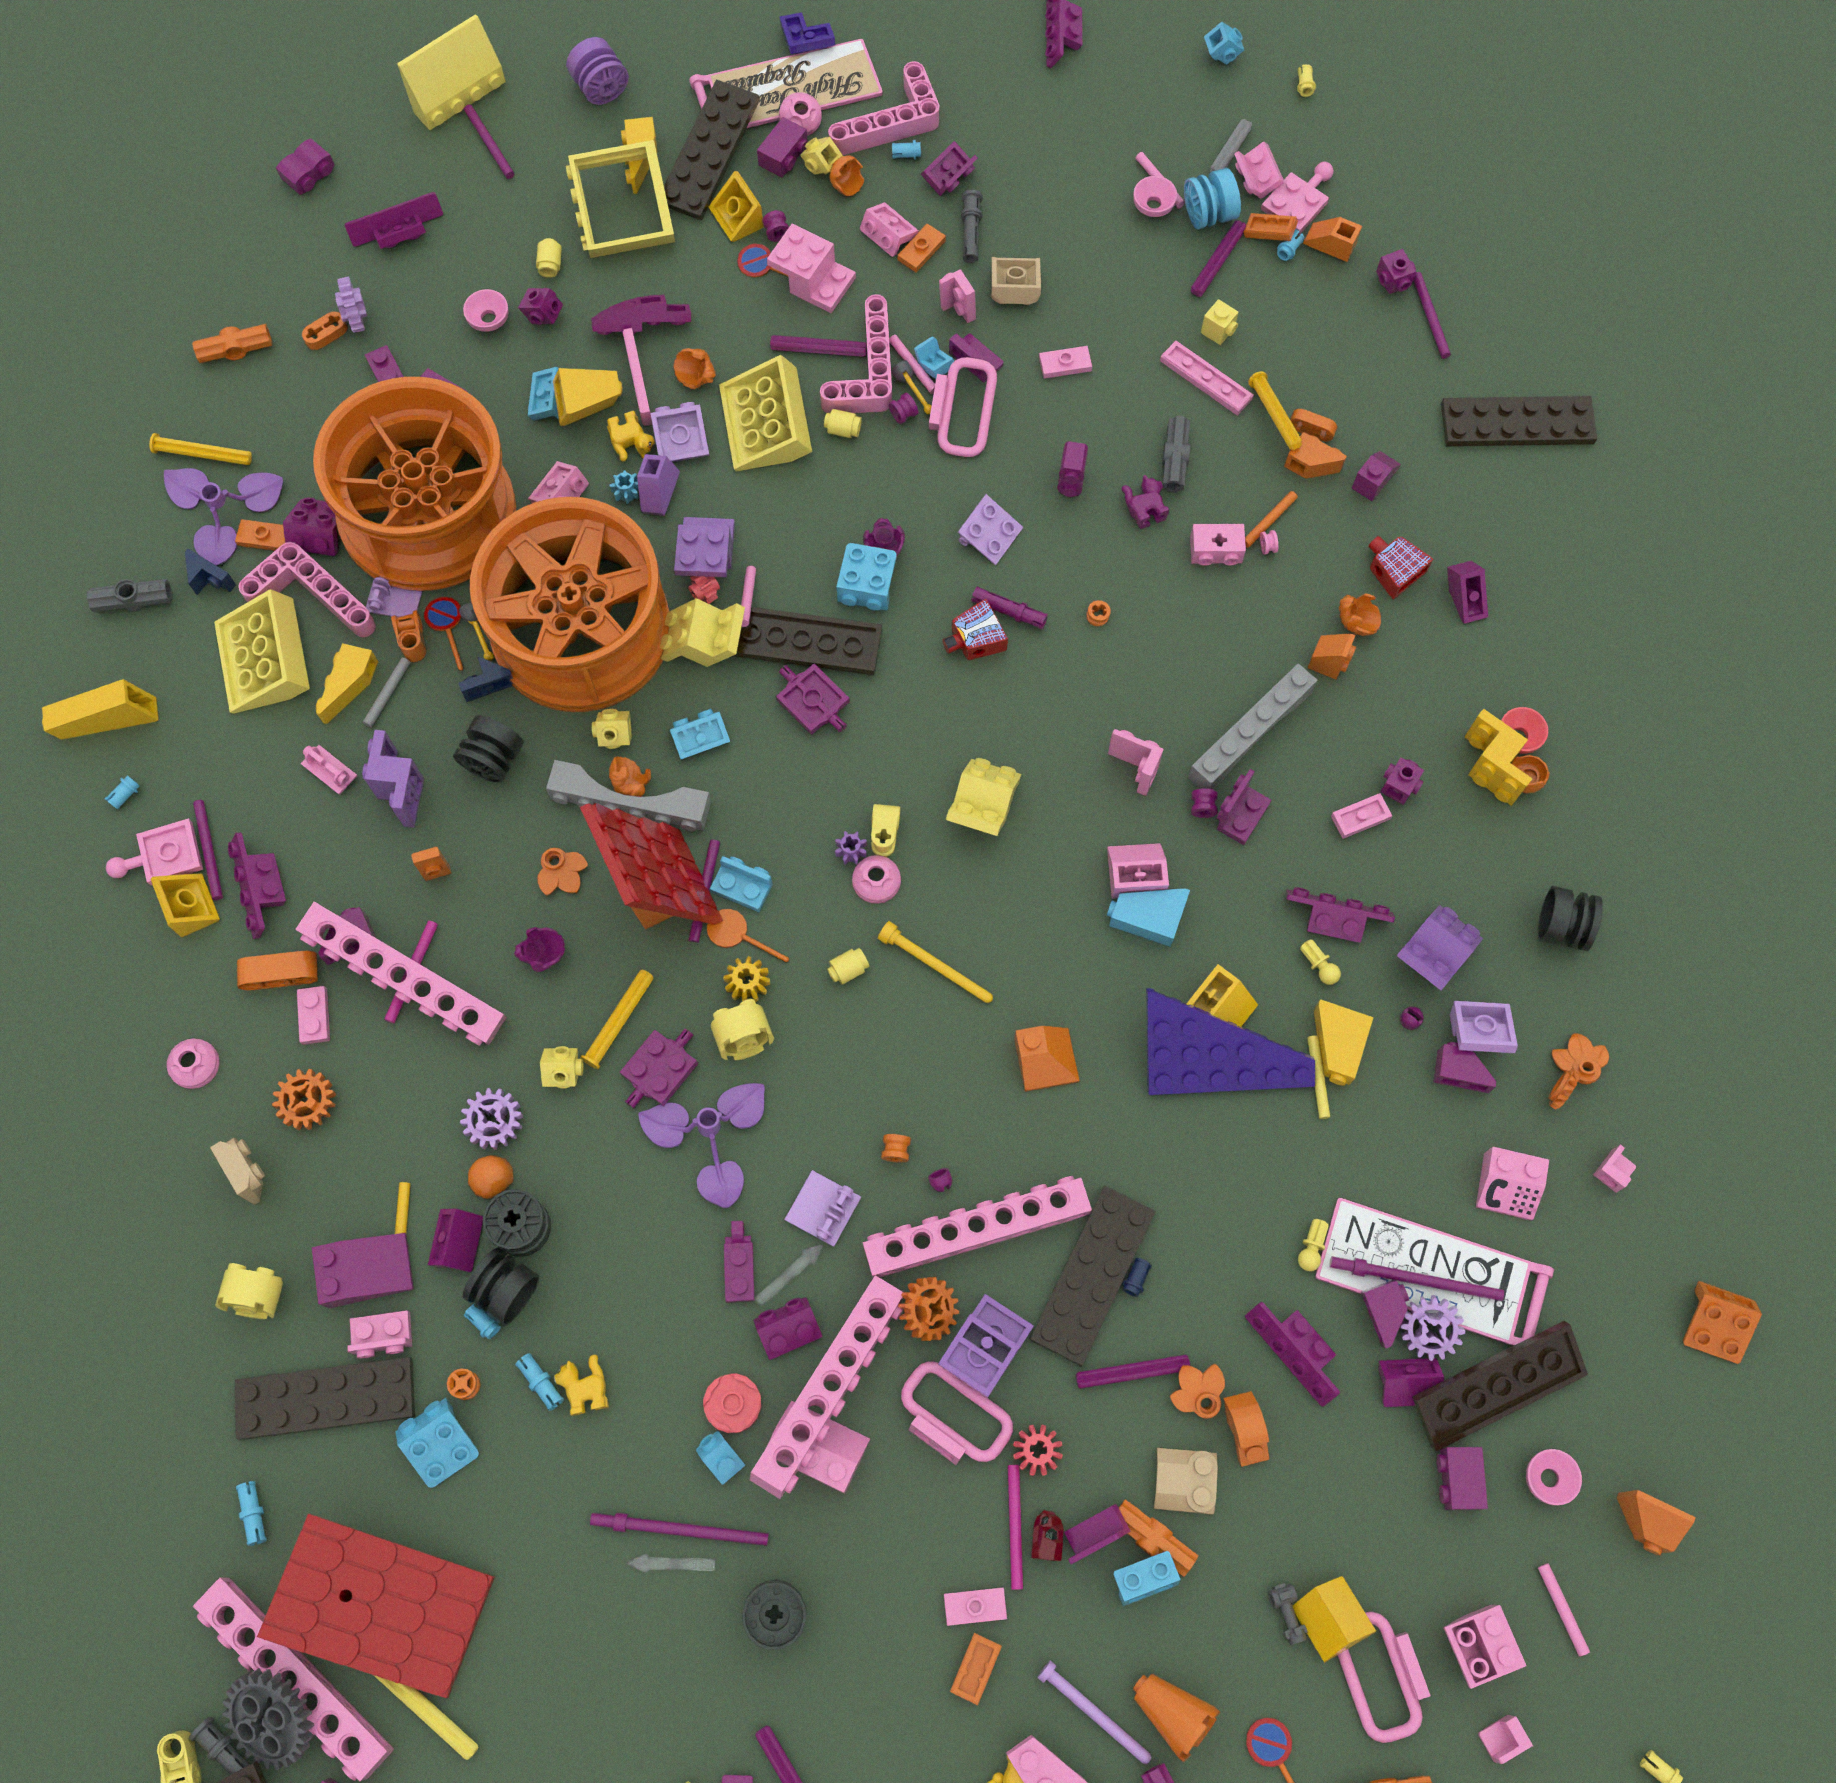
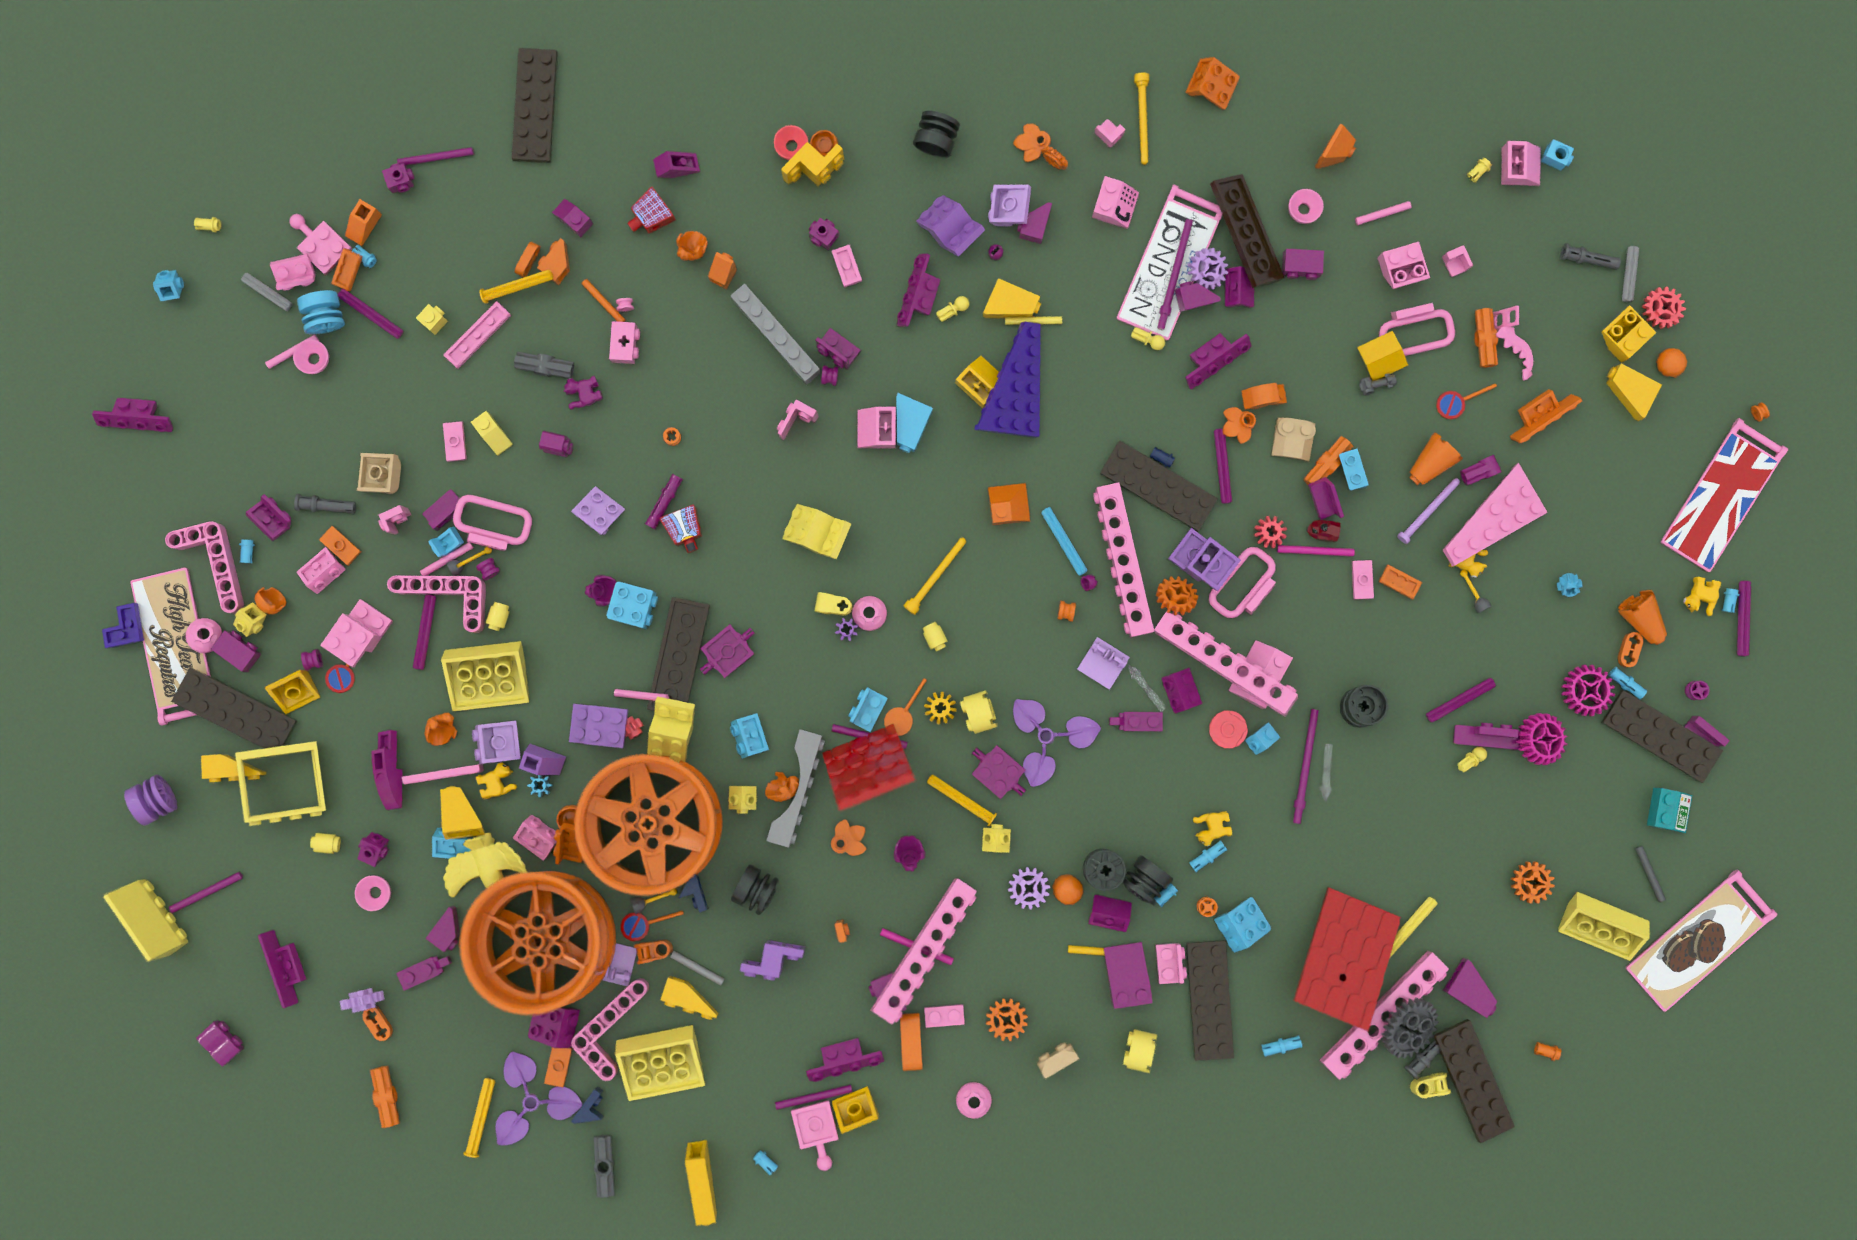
camera: 90 degrees left, 15 degrees up
bright pink hinge [301,745,357,795] -> none
none -> light yellow animal [443,833,527,897]
none -> light yellow slope [471,411,513,456]
none -> medium azure axle [1041,507,1087,576]
none -> yellow piece [1134,73,1149,165]

